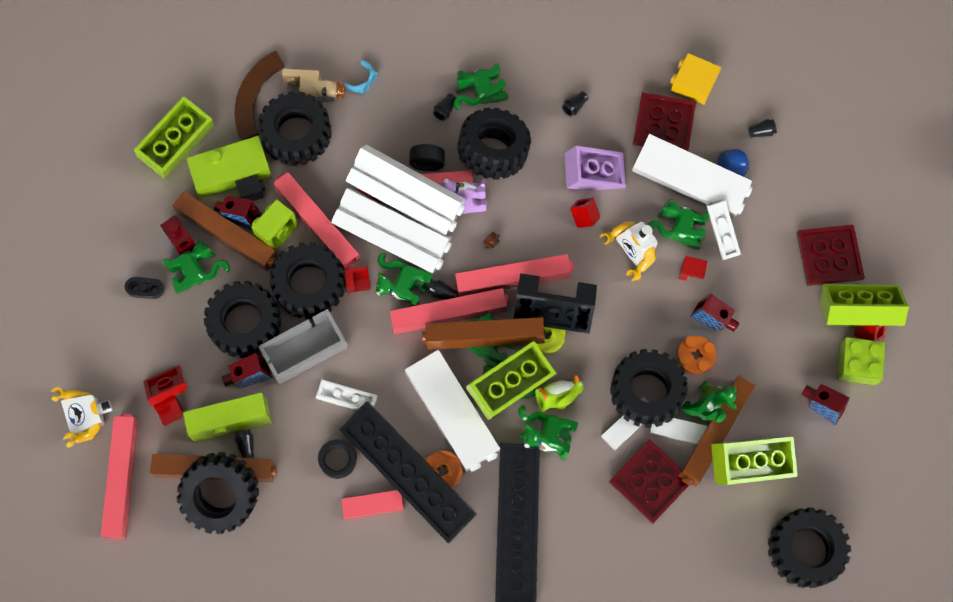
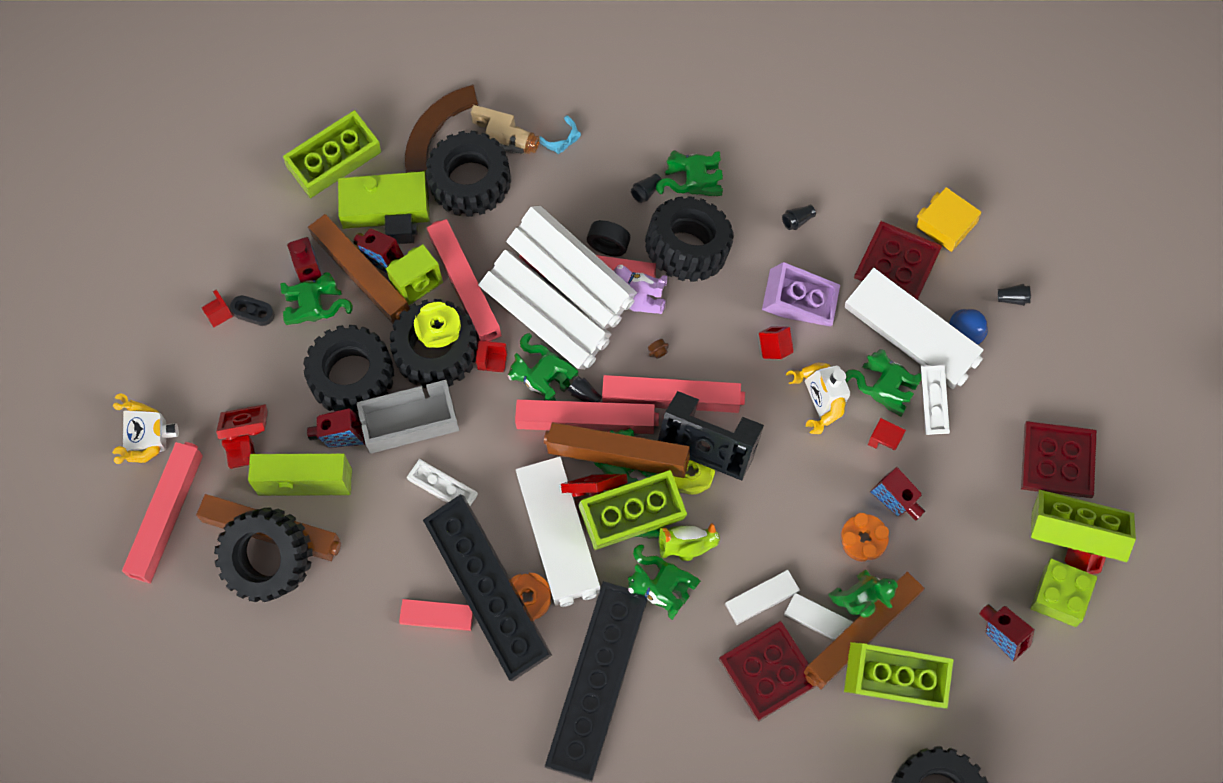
camera: 20 degrees right, 5 degrees down
black cone [234,430,254,458] -> none
black tyre [318,439,357,479] -> none
black tyre [610,349,688,428] -> none
none -> red panel [201,289,233,328]
none -> neon yellow plate [414,302,461,348]
none -> red plate [561,474,628,497]

